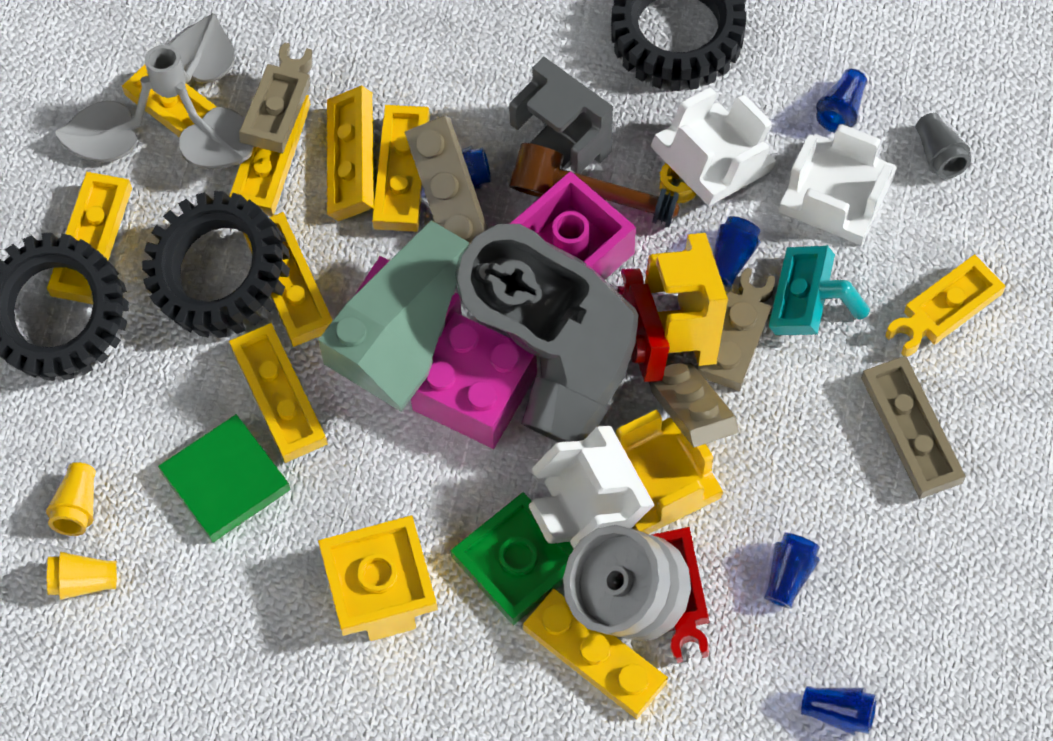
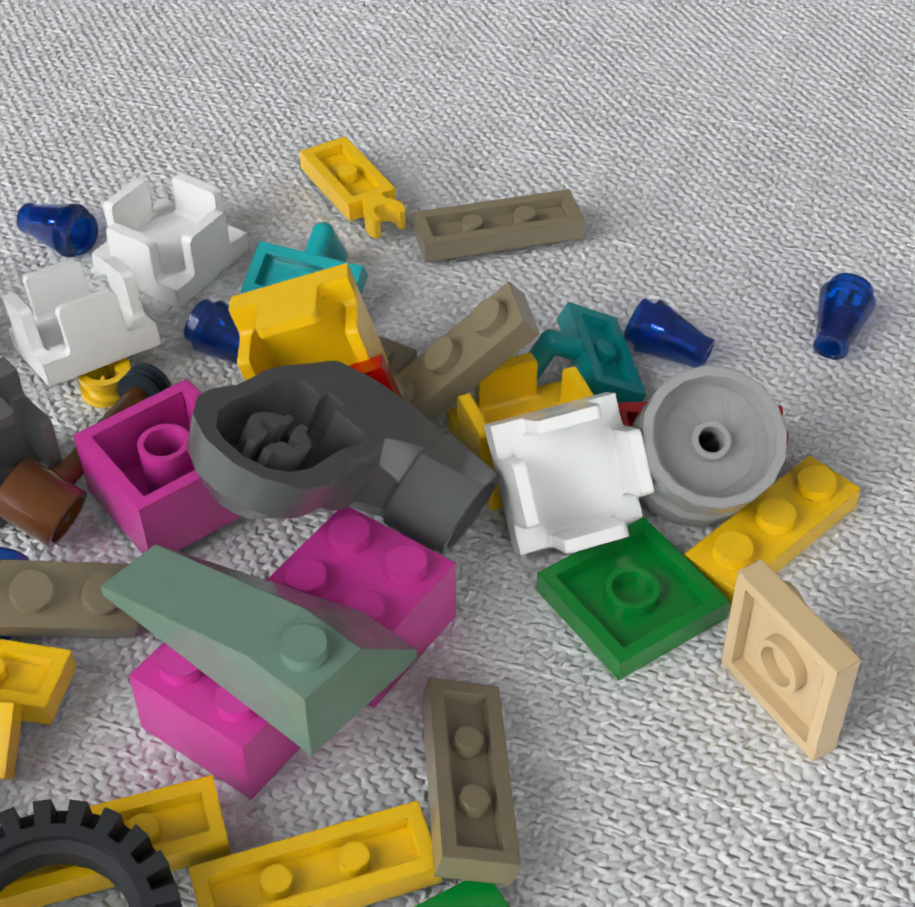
camera: 85 degrees left, 20 degrees down
yellow panel [318,515,438,641] -> none
dark grey cone [915,113,971,179] -> none
none -> dark tan plate [422,677,521,885]
none -> teal plate [528,302,647,403]
none -> tan plate [721,559,861,762]

